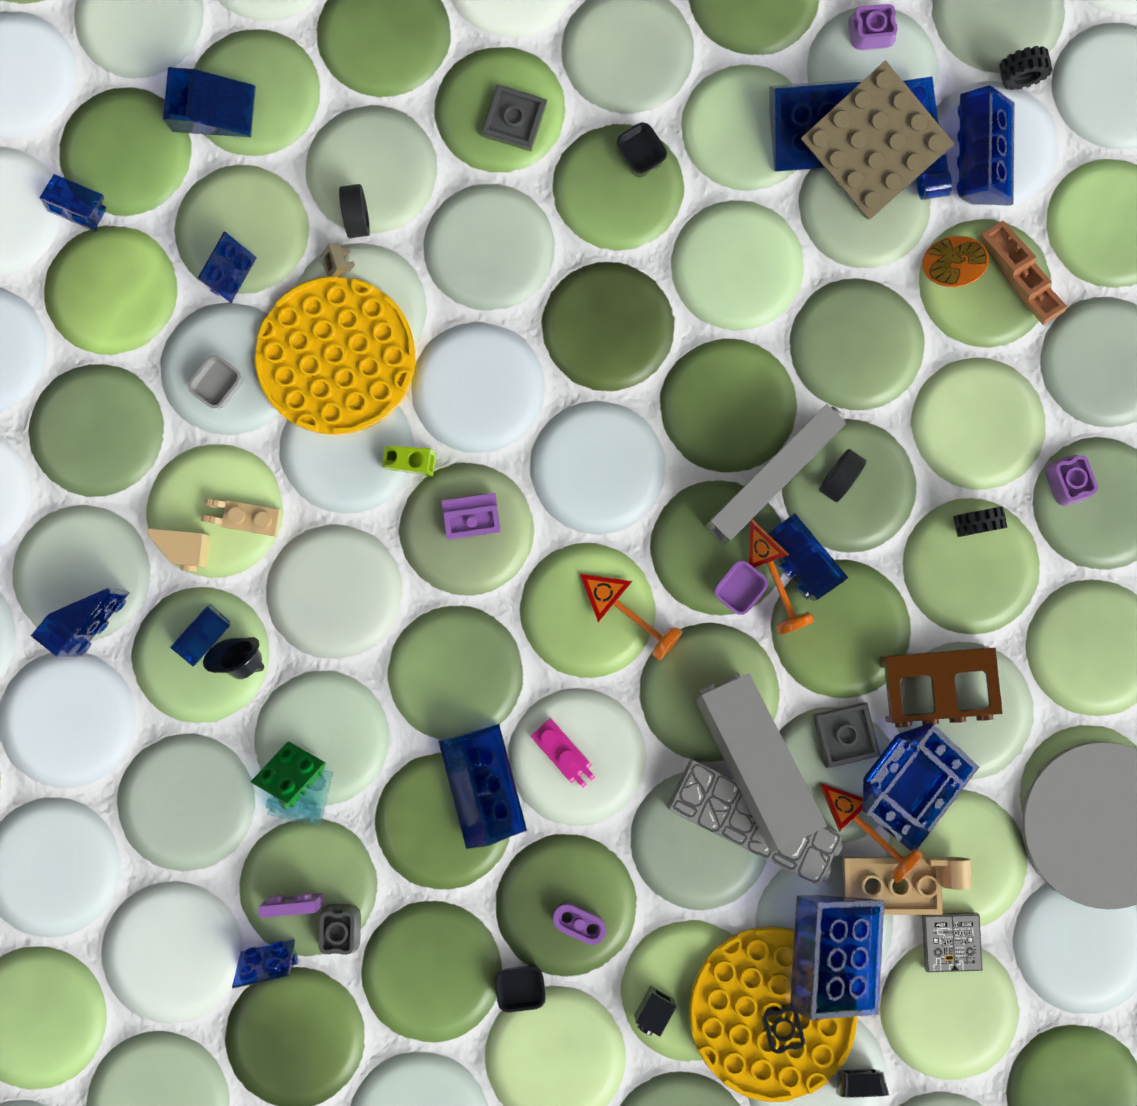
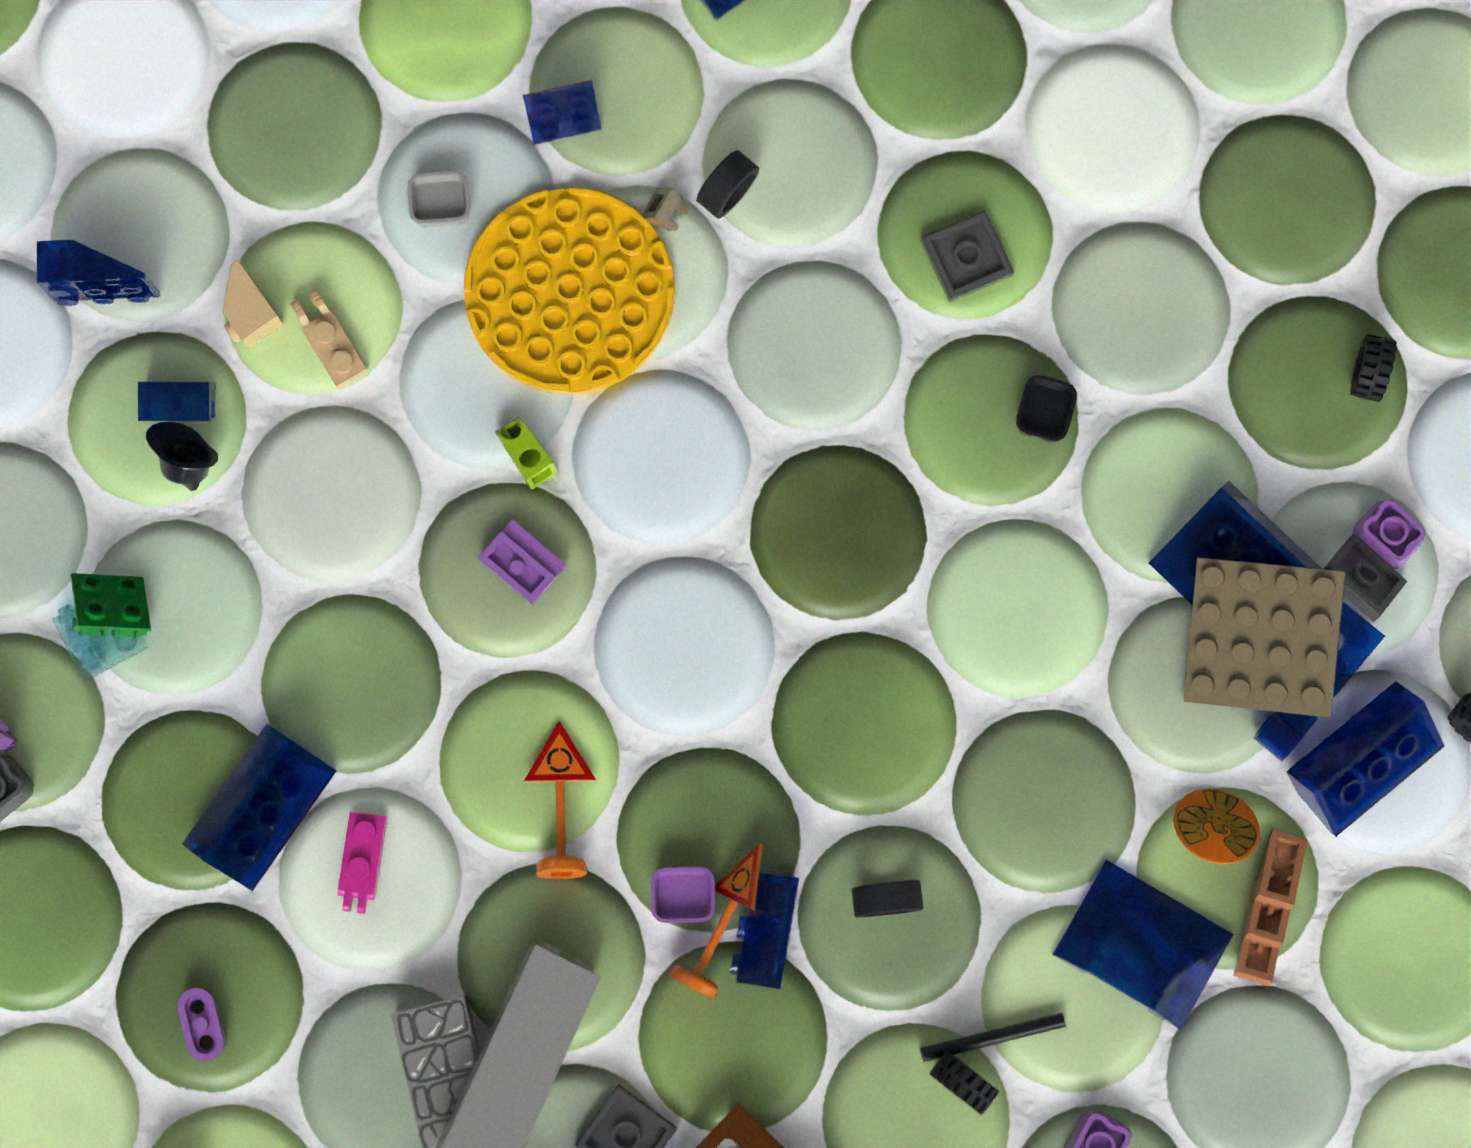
camera: 50 degrees right, 5 degrees down
black piece [495,965,546,1013] -> none
light grey brick [705,404,846,545] -> none
none -> black bar [920,1013,1066,1063]
none -> clear blue slope [1052,860,1234,1030]
none -> dark grey tile [1323,534,1407,623]

